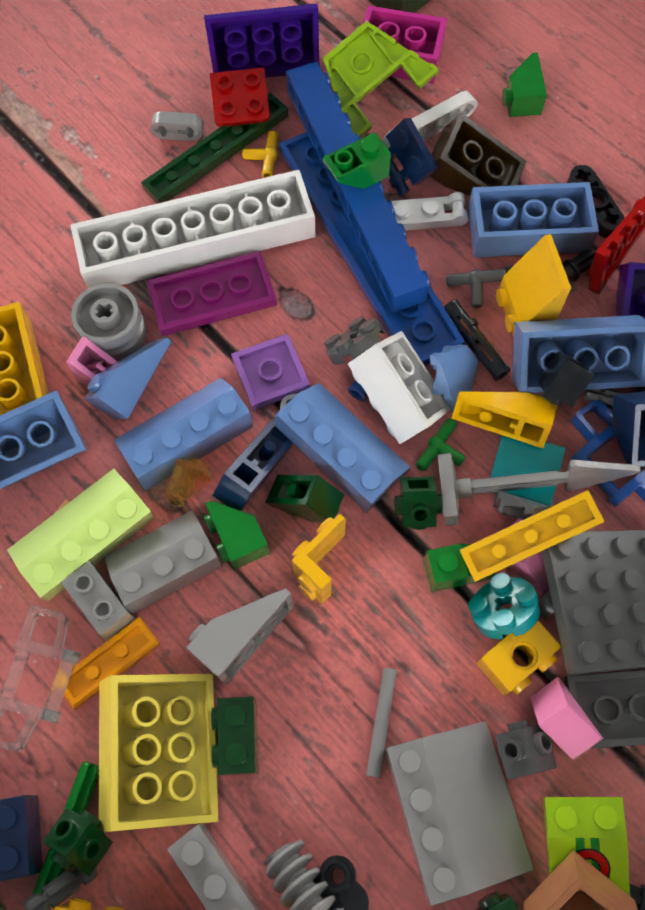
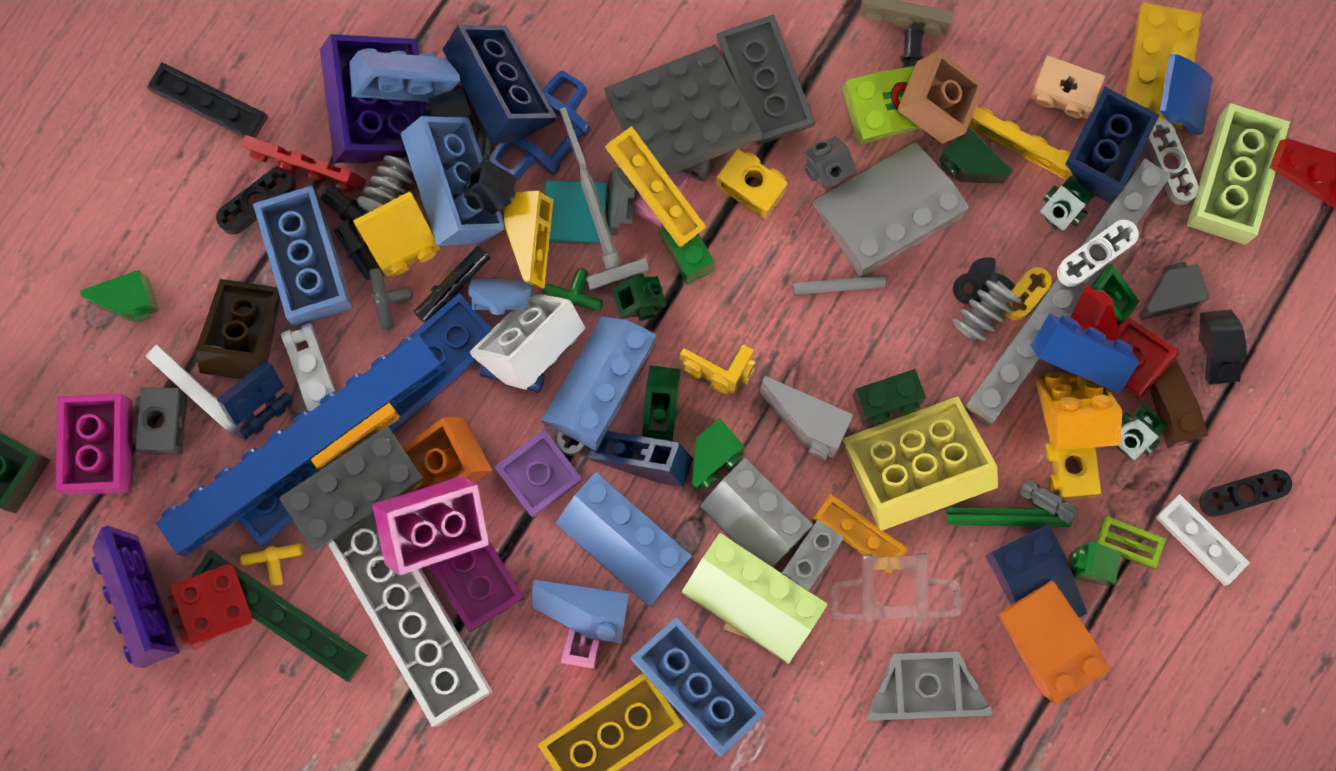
camera: 105 degrees left, 10 degrees up
dark green brick [42,808,113,877] -> none
light grey wheel [71,283,147,362] -> none
light grey beam [150,111,204,141] -> none
clear yellow bracket [166,458,212,507] -> none
lime wing [323,21,439,138] -> none
green slope [323,132,391,189] -> none
dark grey plate [324,316,385,365] -> none
teal plate [468,573,541,639] -> none
bright pink slope [530,677,603,760] -> none
none -> dark grey brick [132,387,187,455]
none -> dark grey plate [279,426,424,552]
none -> light orange tile [311,403,400,470]
none -> light grey piece [357,156,414,213]
none -> dark pink brick [372,476,489,575]
none -> orange slope [402,417,493,495]

